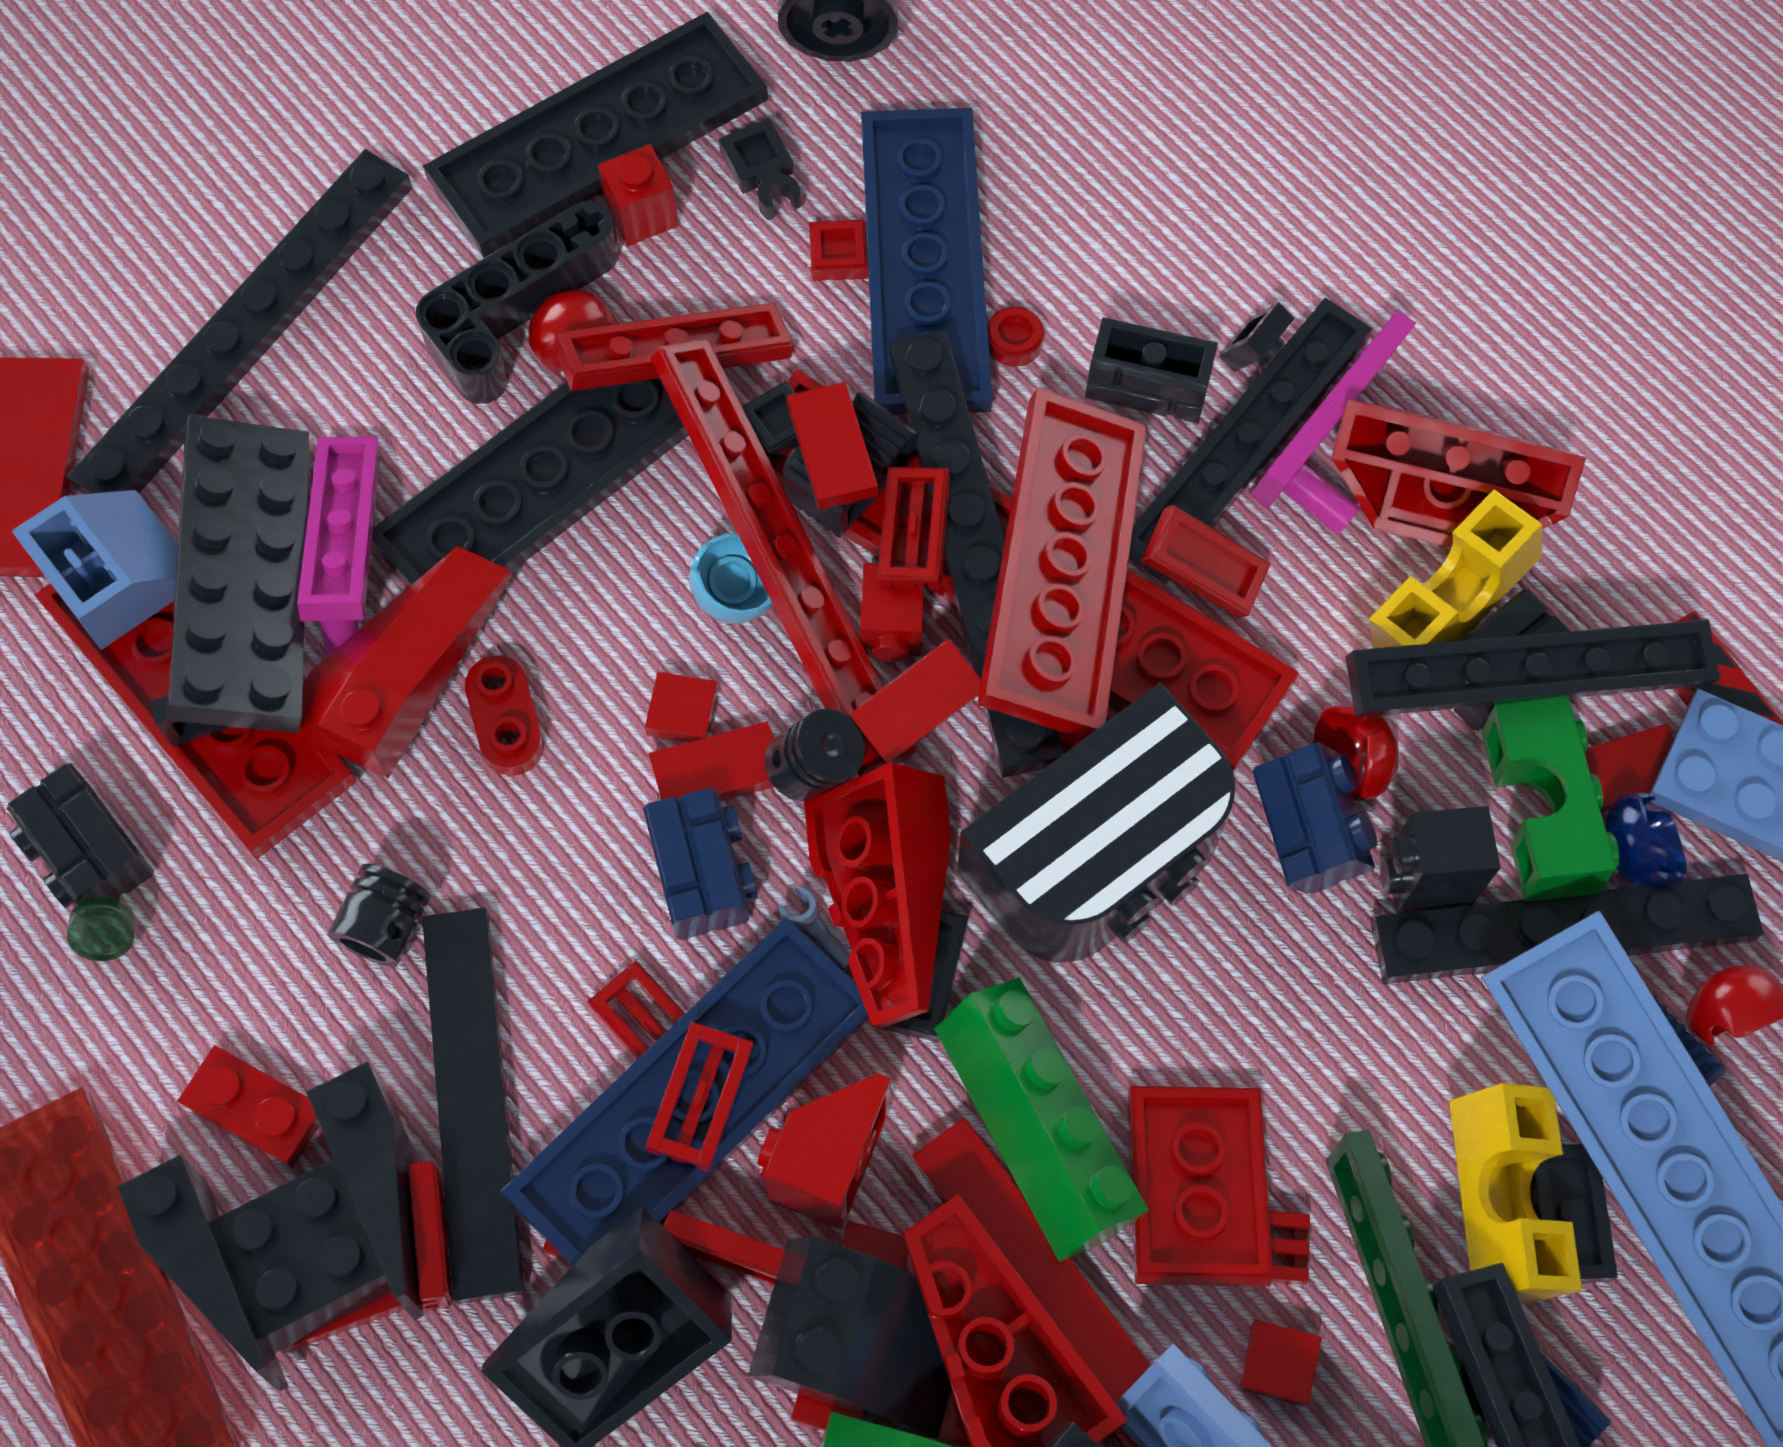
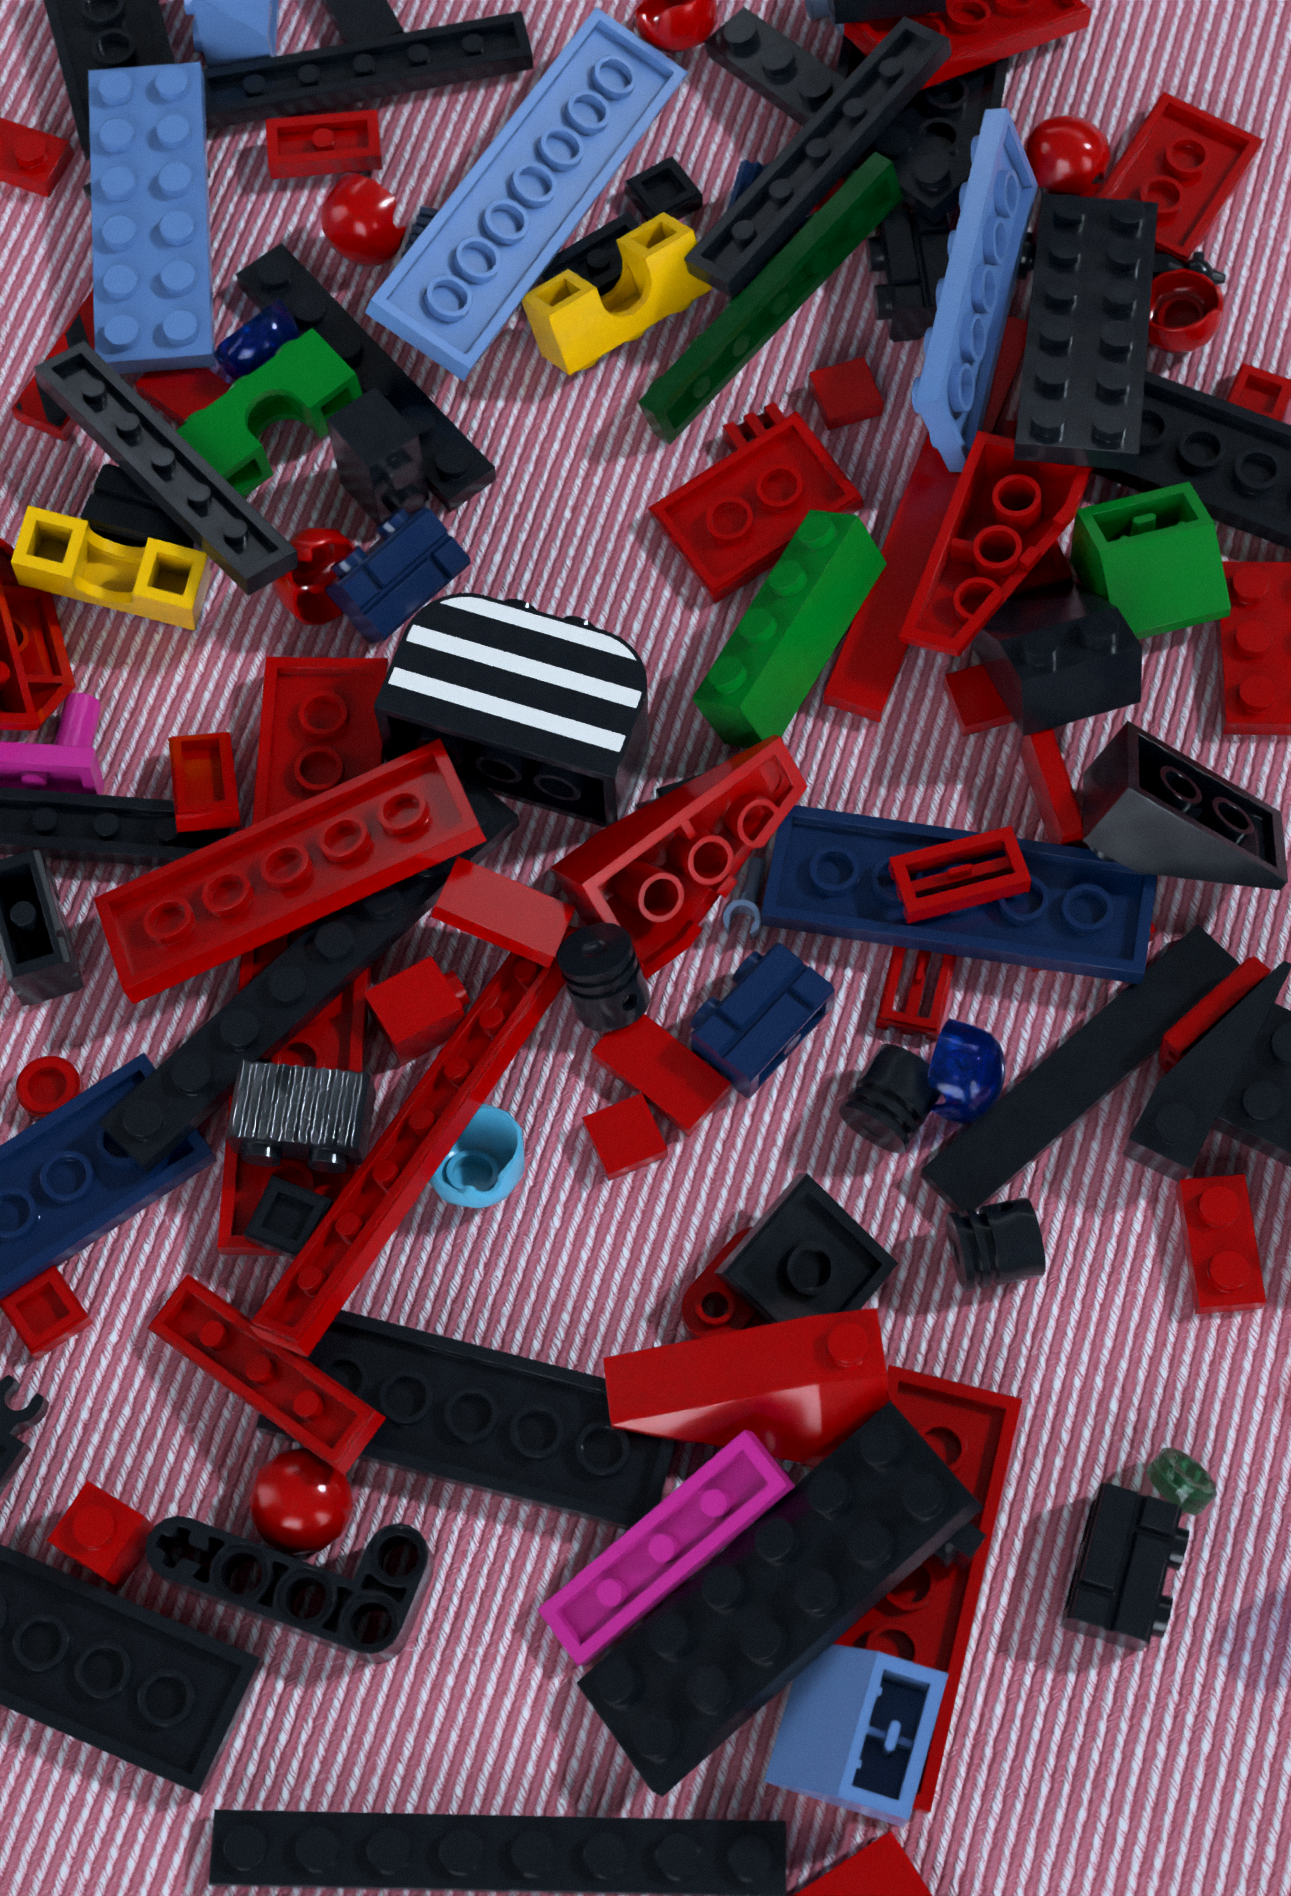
camera: 120 degrees left, 0 degrees up
red slope [757,1073,891,1231] -> none
red tile [787,382,878,510] -> none
red tile [877,467,951,589] -> none
none -> black tile [625,156,703,221]
none -> black tile [714,1173,898,1324]
none -> black piece [839,1043,946,1154]
none -> clear blue hair [927,1019,1006,1125]

